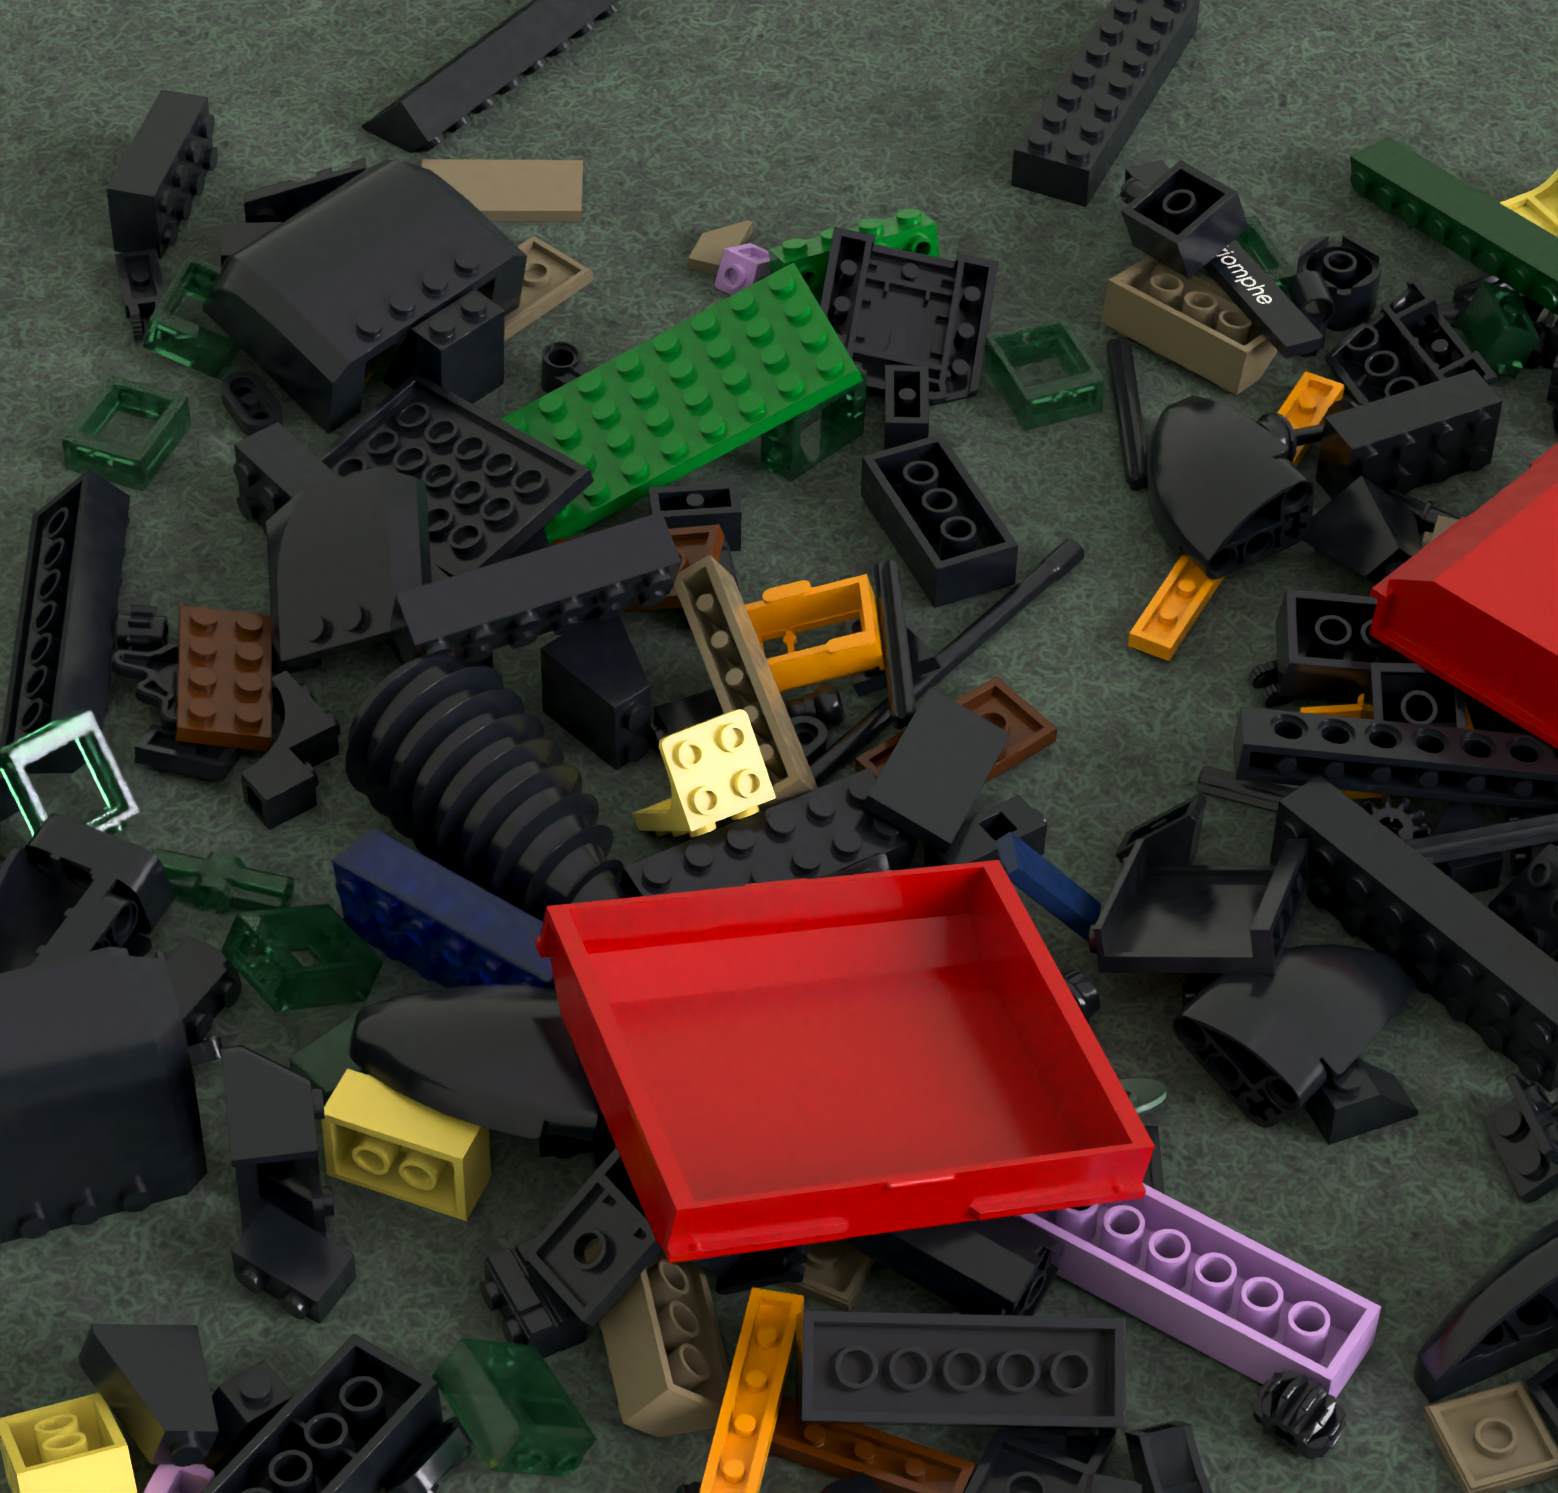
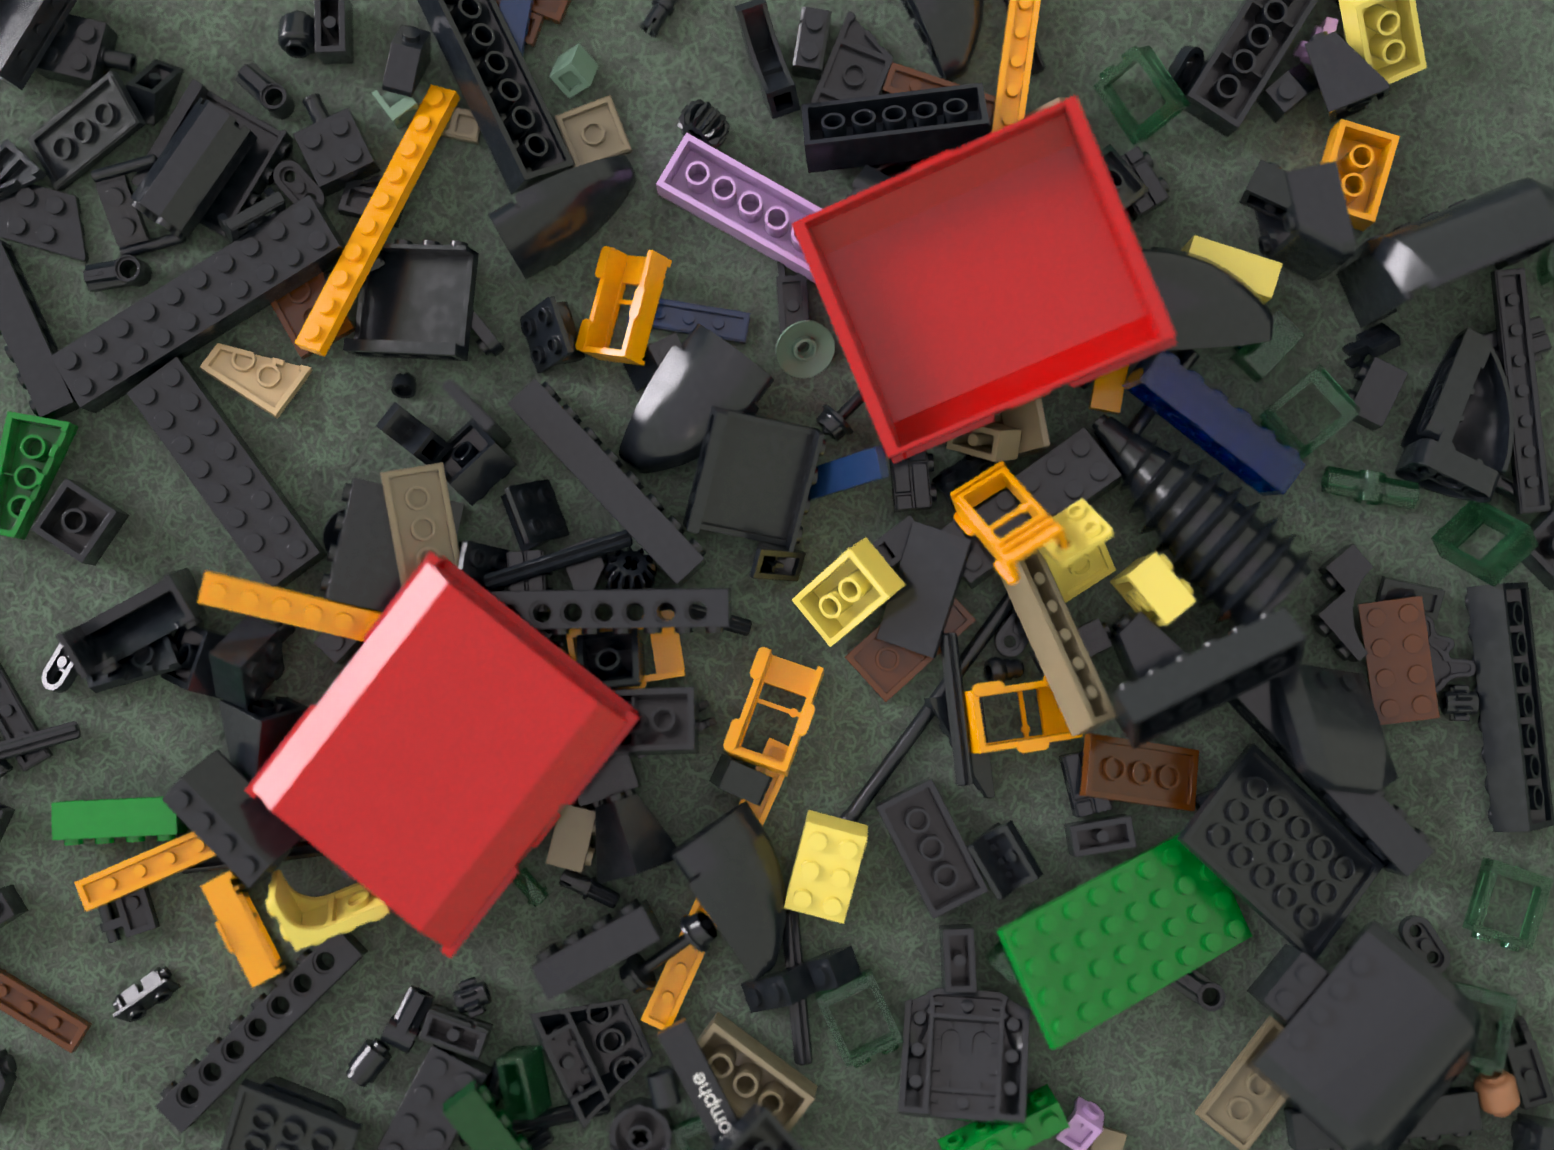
camera: 175 degrees right, 40 degrees up
none -> light orange piece [575,246,672,366]
none -> dark blue tile [627,294,751,344]
none -> black slope [709,754,773,806]
none -> light orange piece [723,647,824,776]
none -> black arch [741,945,862,1013]
none -> light yellow brick [784,810,868,924]
none -> light yellow brick [792,537,905,647]
none -> light orange piece [950,461,1069,585]
none -> black bracket [968,820,1043,901]
none -> light yellow brick [1109,552,1196,627]
none -> light orange brick [1321,119,1400,231]
none -> nougat head [1474,1067,1521,1117]

